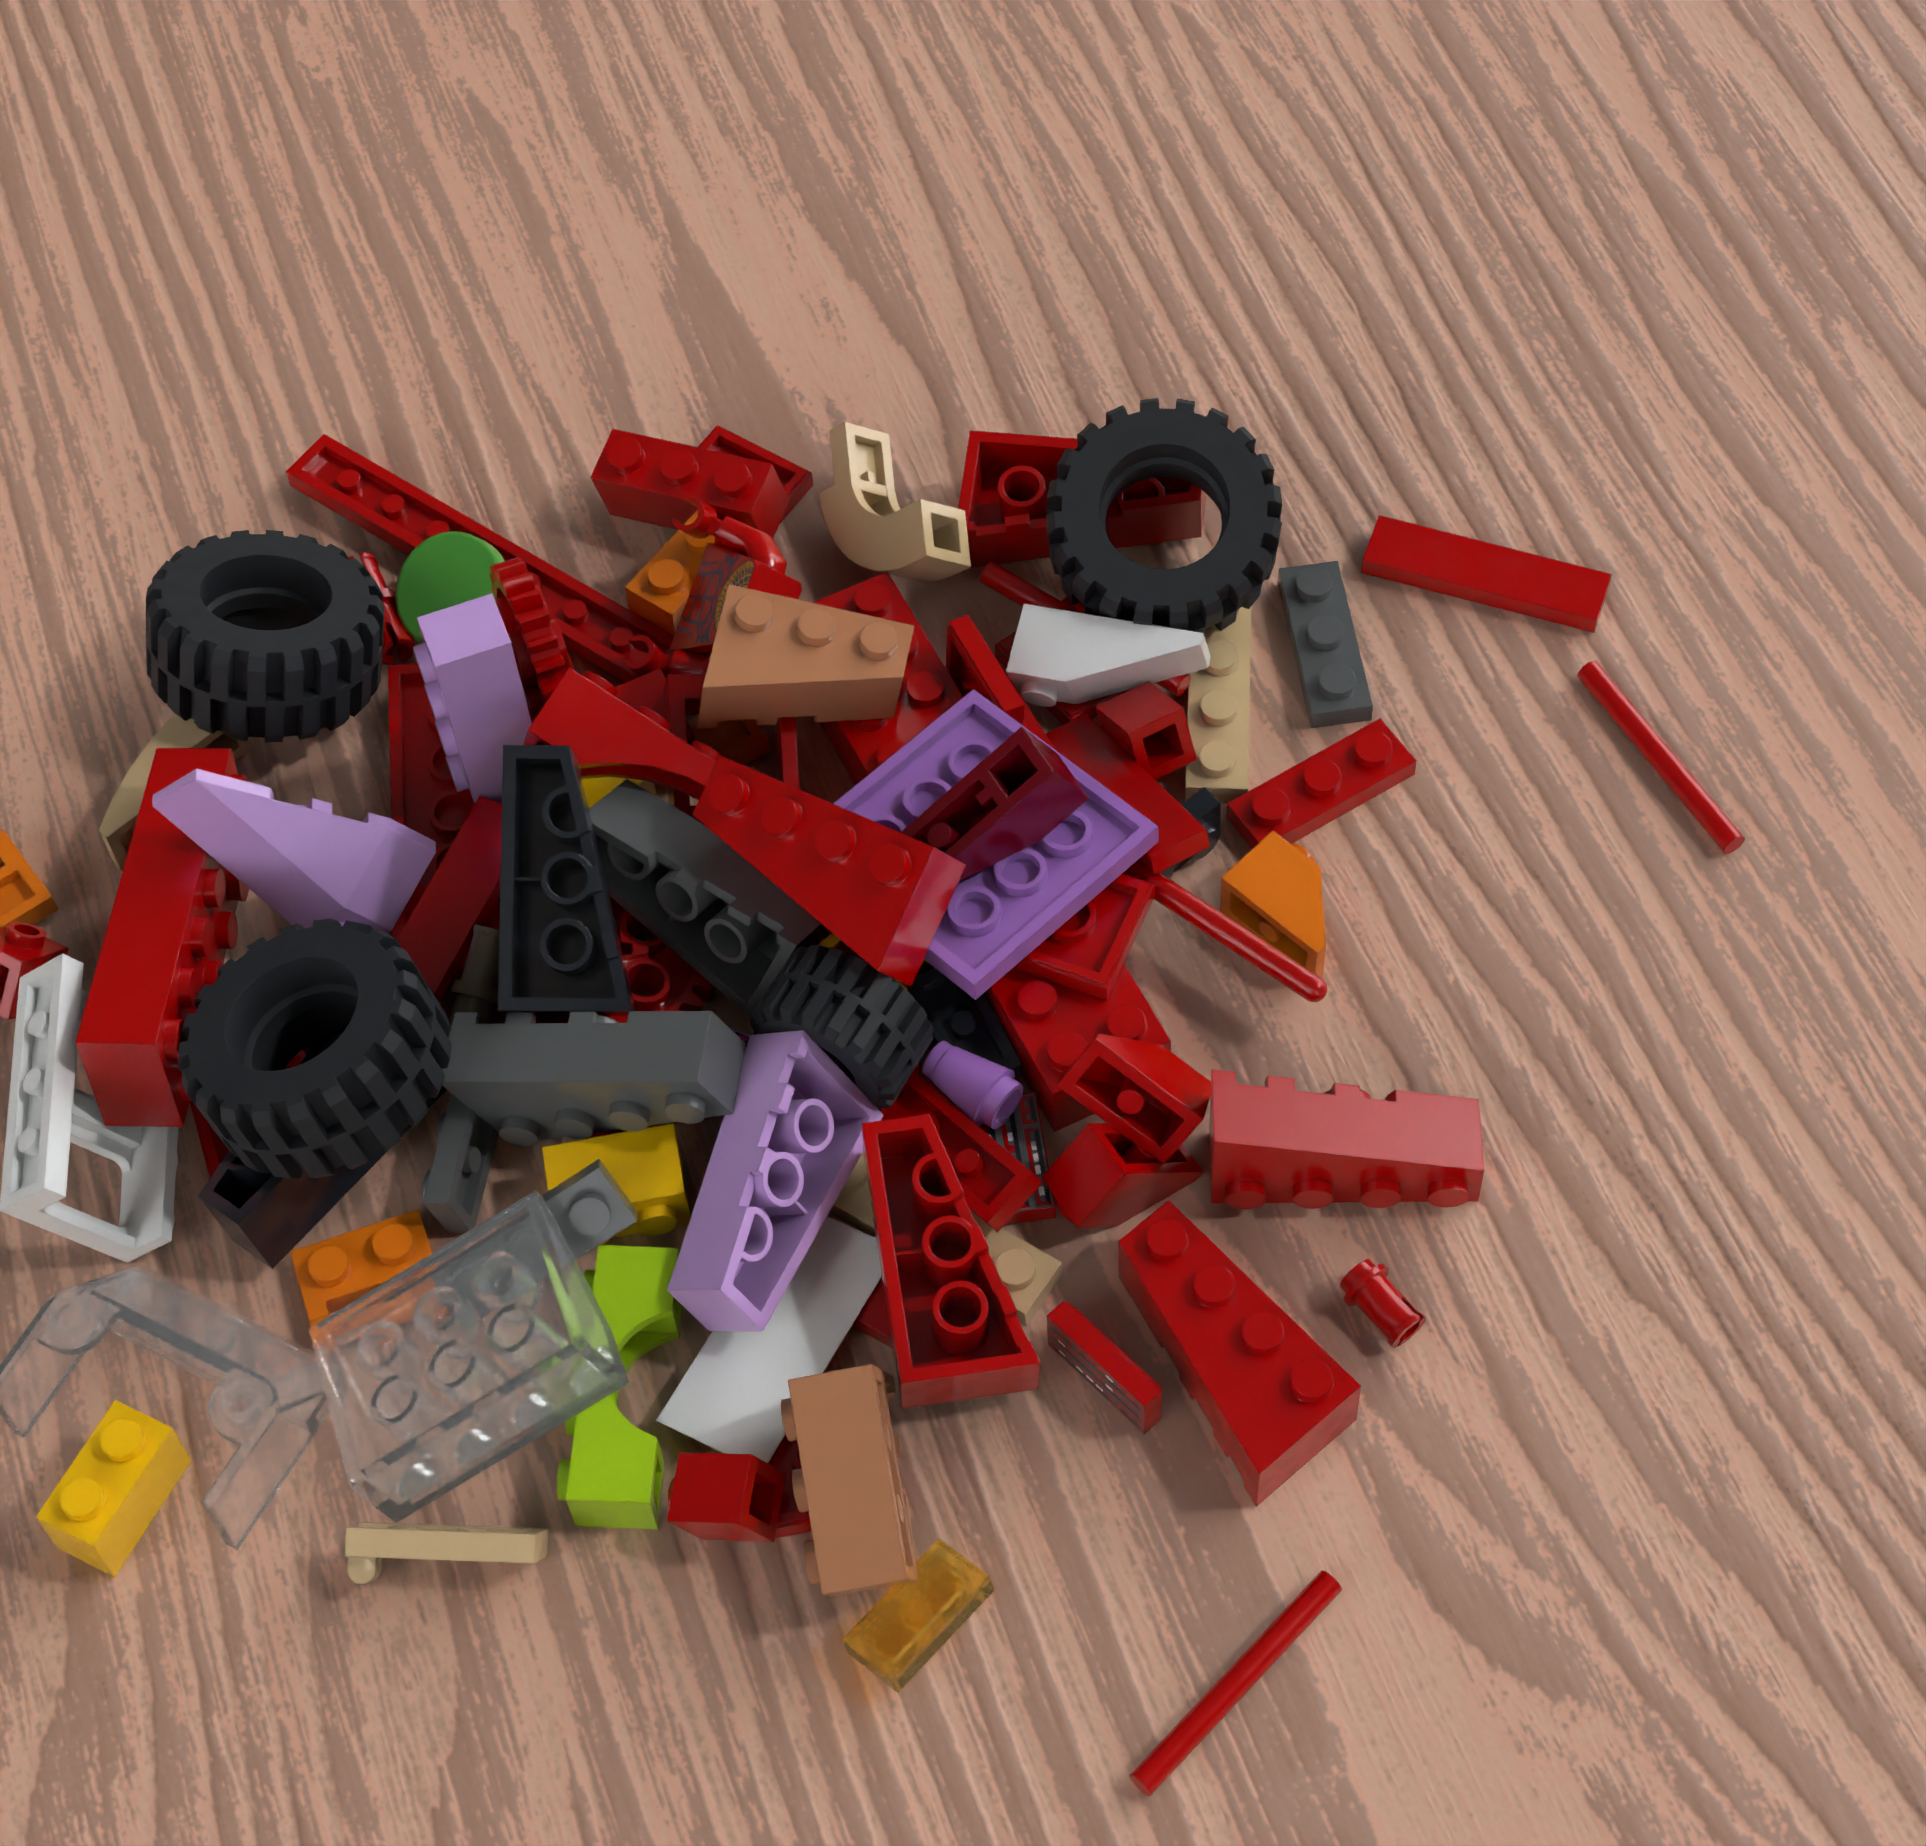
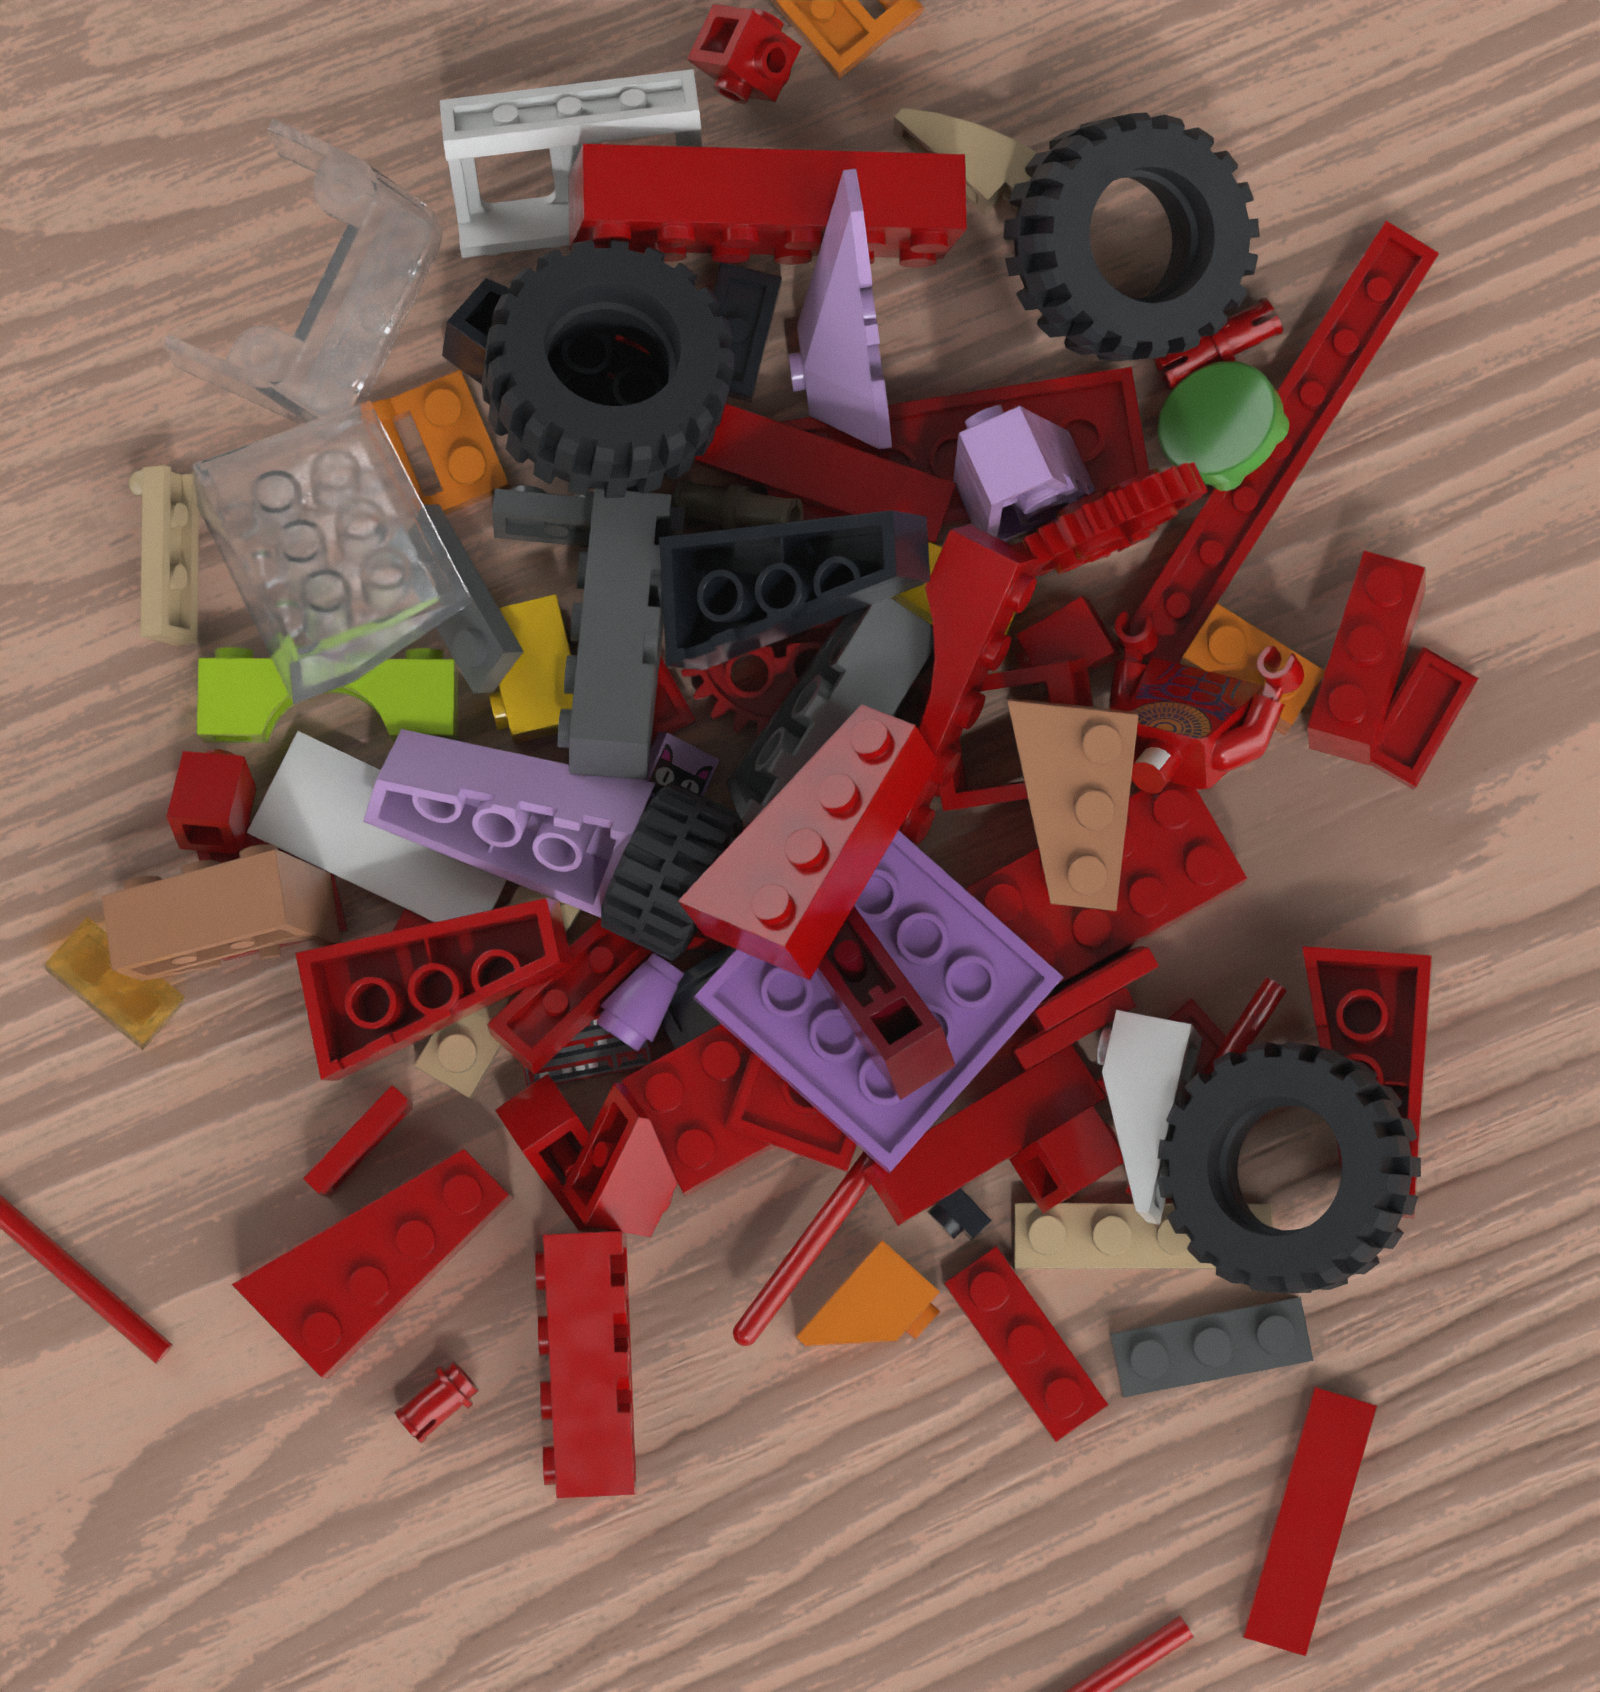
camera: 85 degrees right, 25 degrees up
yellow brick [36,1400,192,1577] -> none
tan arch [819,422,971,582] -> none

